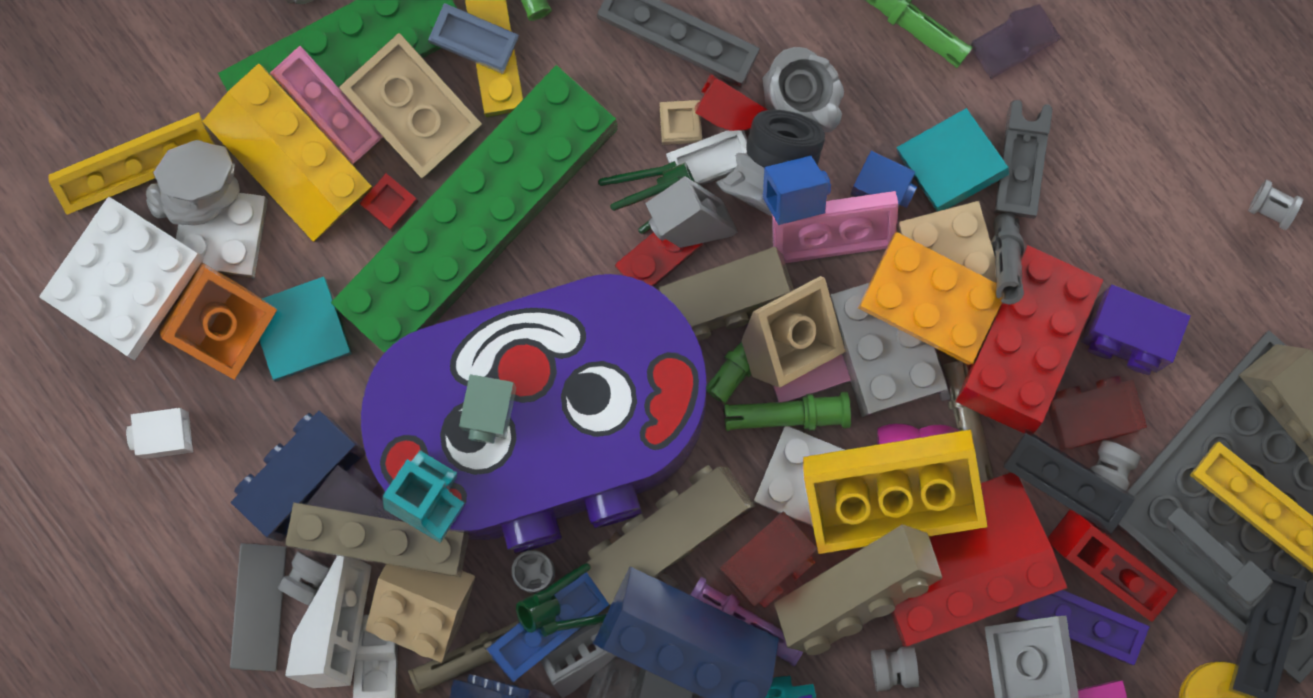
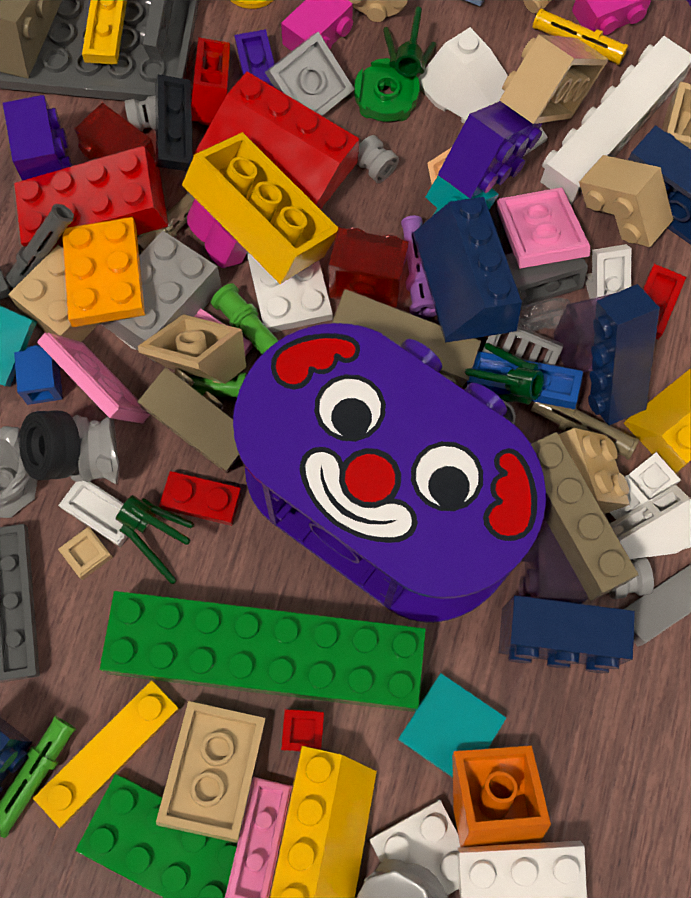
camera: 135 degrees left, 10 degrees down
white brick [126,408,193,459] -> none
teal brick [383,450,464,543] -> none
sand blue tile [428,3,519,74] -> none
sand green brick [459,374,517,444] -> none
light grey slope [645,176,738,248] -> none
red brick [694,74,767,131] -> none
blue brick [763,156,831,225] -> none
dark tan brick [774,524,943,655] -> none

